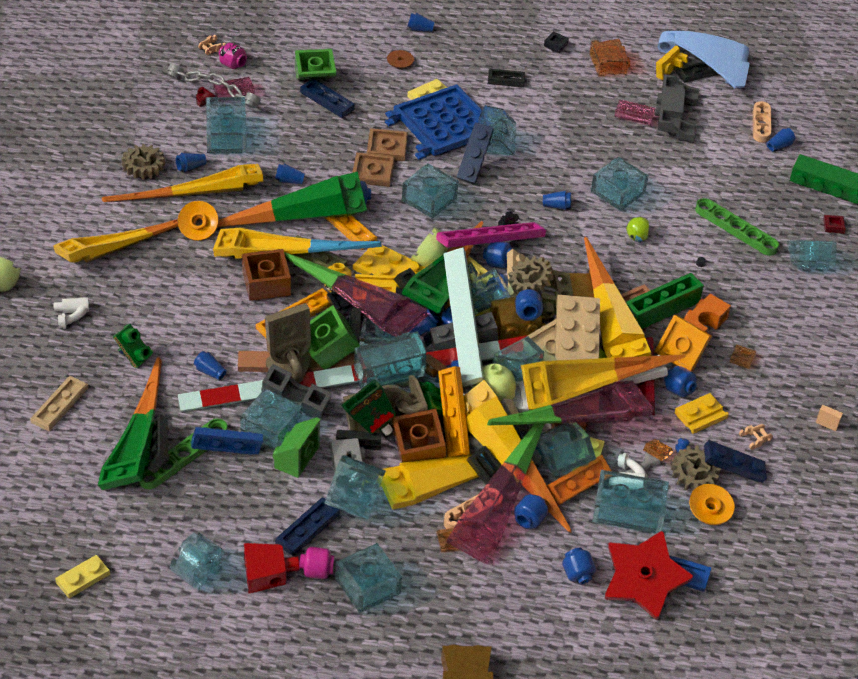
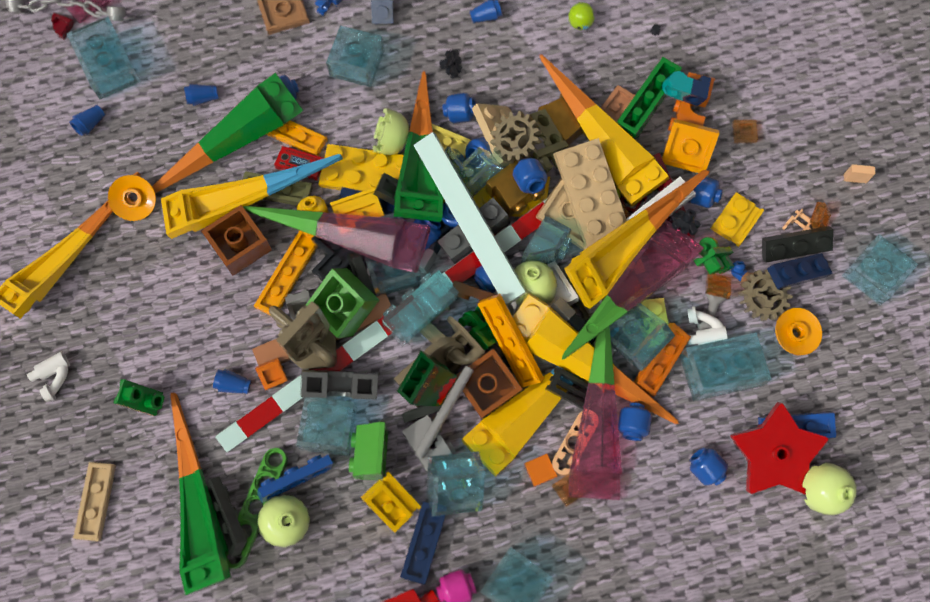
camera: 20 degrees left, 25 degrees up
yellow plate [102,163,263,202] -> none
dark tan gear [121,144,165,179] -> none
medium nougat tile [352,152,395,187] -> none
dark pink tile [436,222,546,248] -> none
none -> orange tile [255,357,288,391]
none -> yellowish green cylinder [258,495,310,547]
none -> red tile [274,146,324,181]
none -> yellow plate [361,471,421,533]
none -> light grey bar [415,366,474,459]
none -> orange tile [524,454,557,487]
none -> leg [662,71,711,106]
none -> black plant [671,209,701,235]
none -> green hips [693,237,734,275]
none -> pearl dark grey plate [762,226,834,263]
none -> yellowish green cylinder [803,462,857,515]
none -> clear orange tile [810,202,831,229]
none -> clear light blue brick [841,234,918,306]

